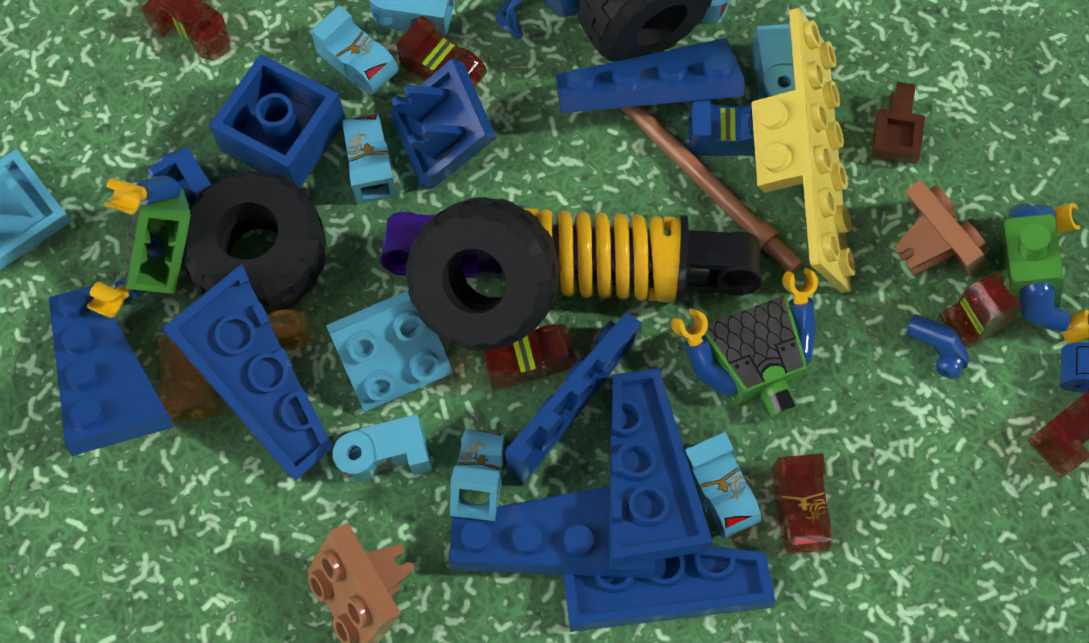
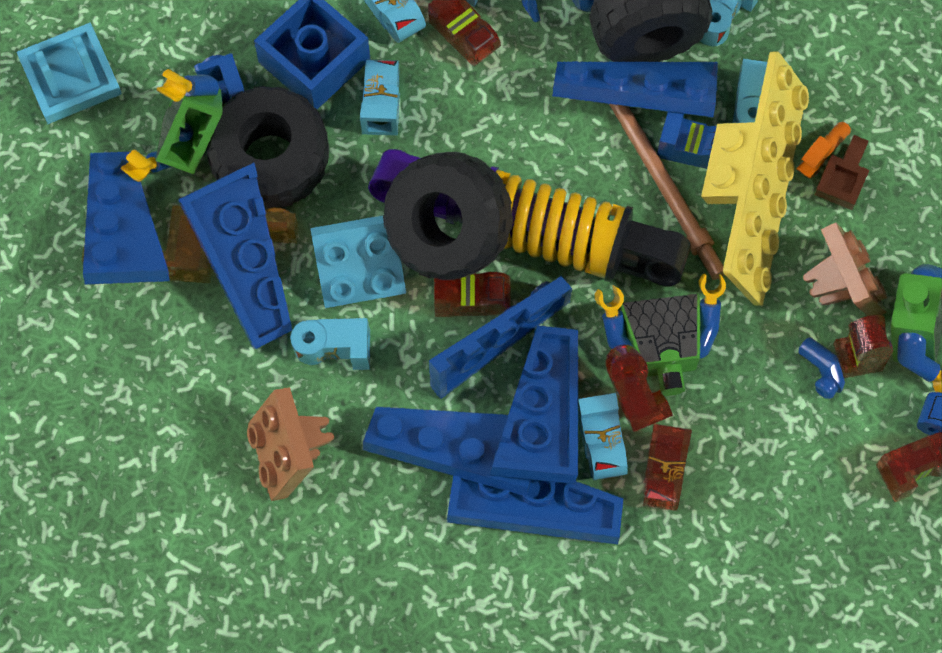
camera: 15 degrees right, 0 degrees up
blue plate [390,59,497,189] -> none
medium azure leg [450,429,506,521] -> none
none -> clear red leg [605,344,673,432]
none -> orange bar [796,122,851,179]

